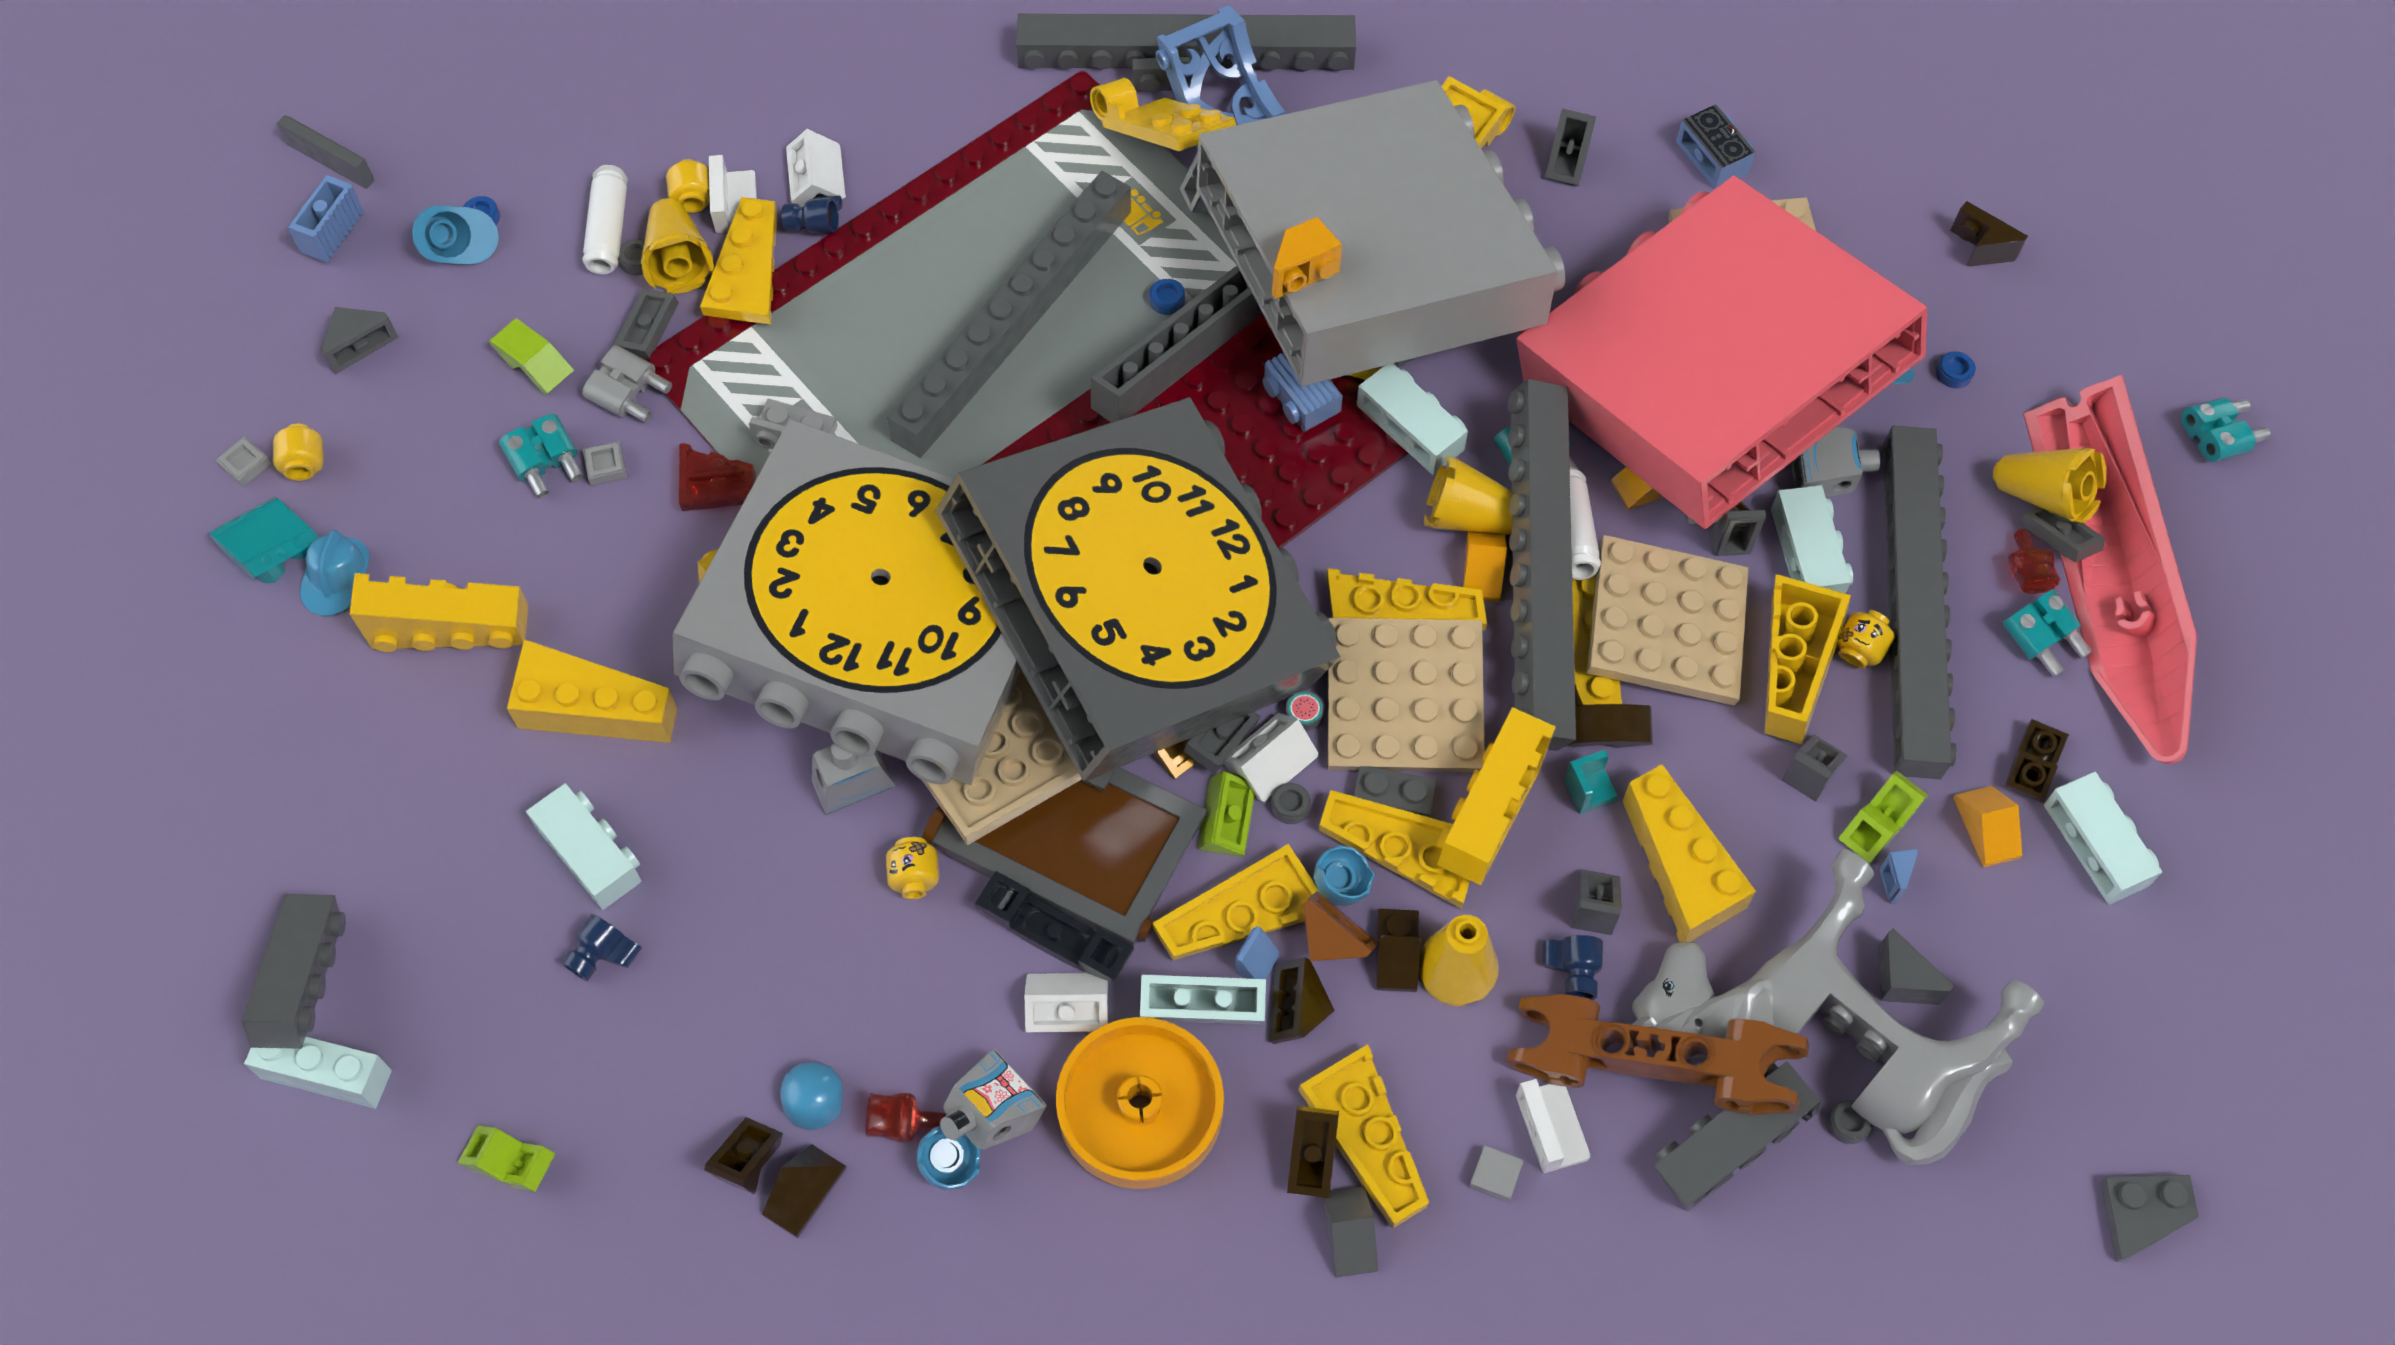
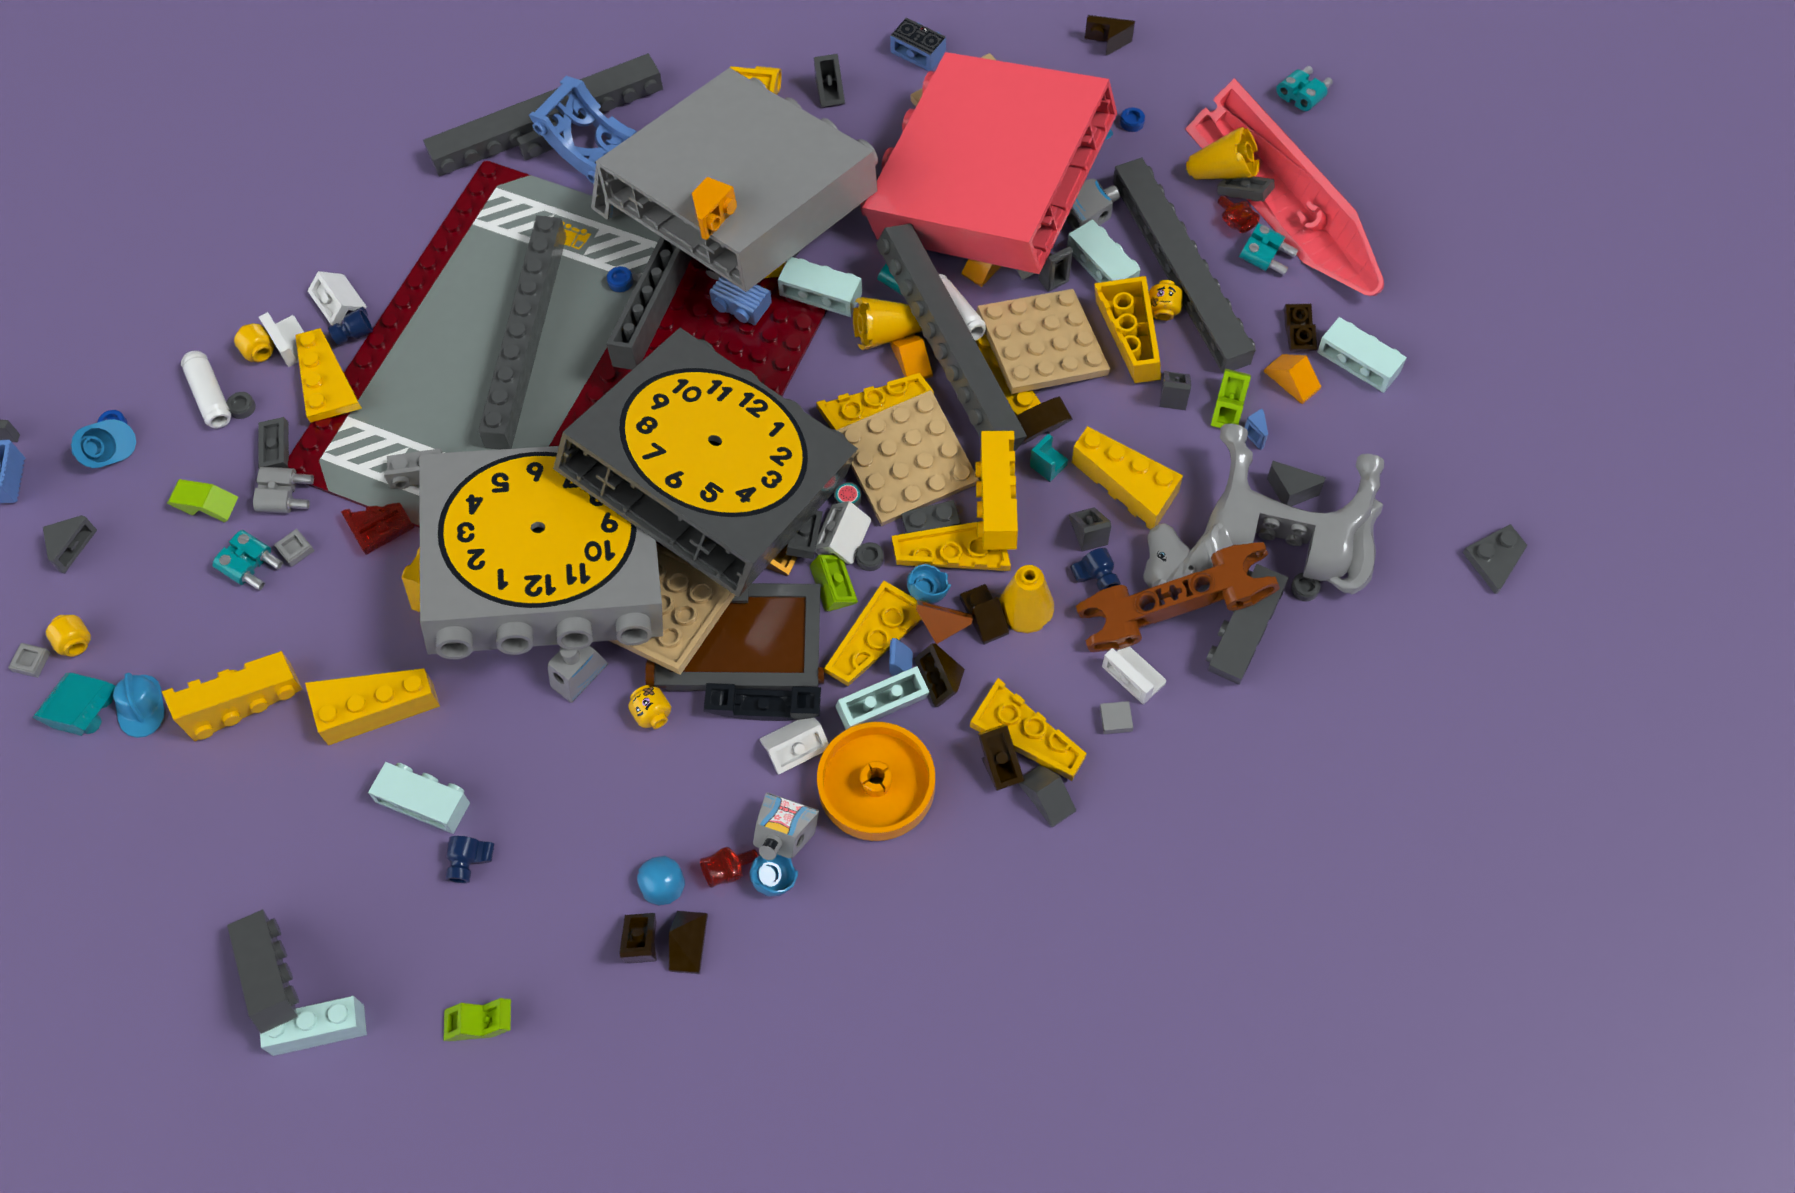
camera: 25 degrees left, 0 degrees up
yellow cone [641,198,714,294] -> none
yellow hinge [1090,78,1236,151] -> none

